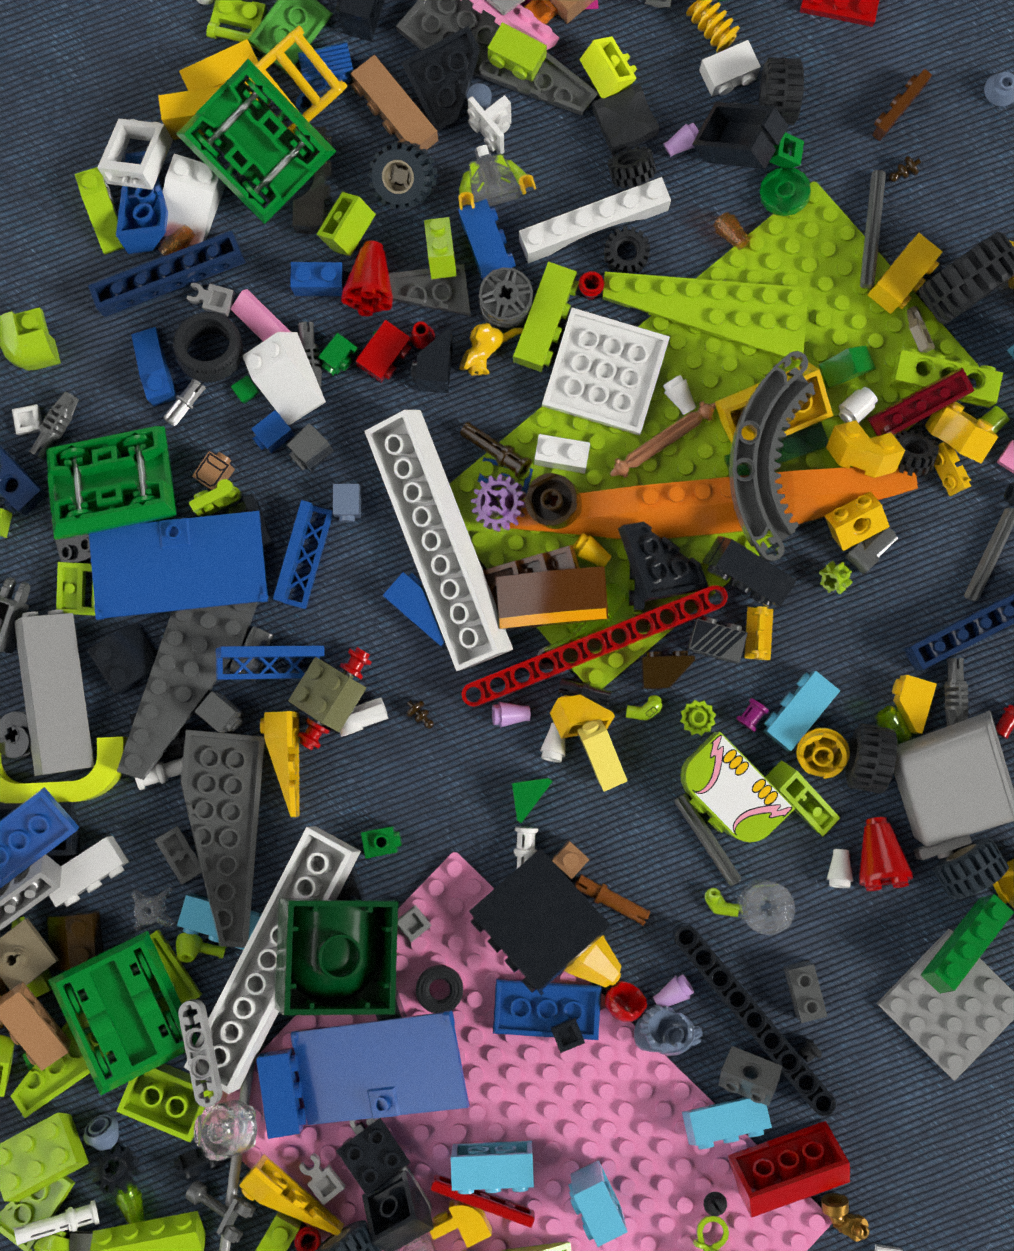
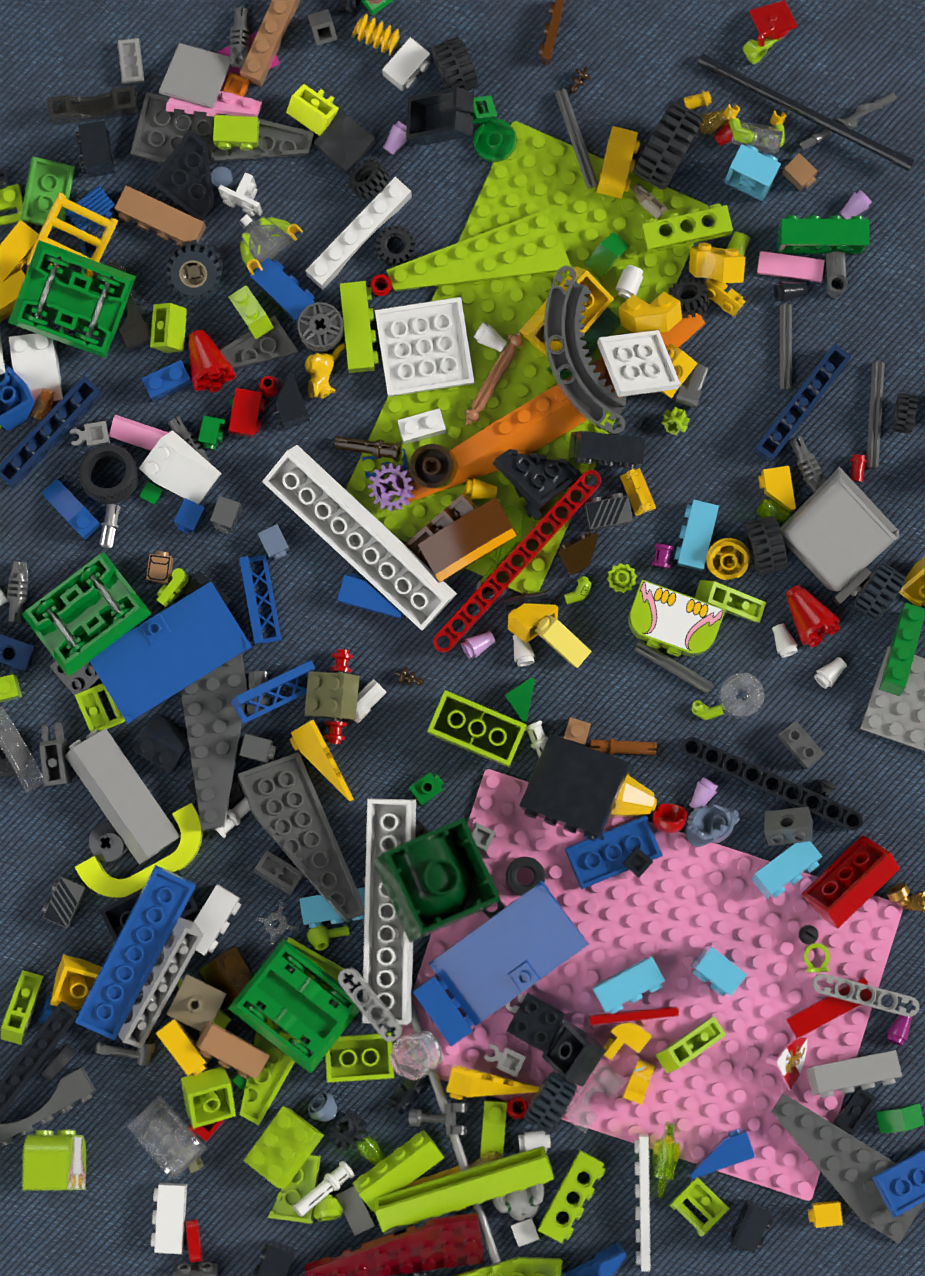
camera: 30 degrees left, 0 degrees up
clear orange cone [714,212,750,250] -> none
dark red tile [867,367,975,436] -> none
none -> lime brick [427,690,527,767]
none -> white plate [597,330,680,397]
none -> white cone [814,657,847,689]

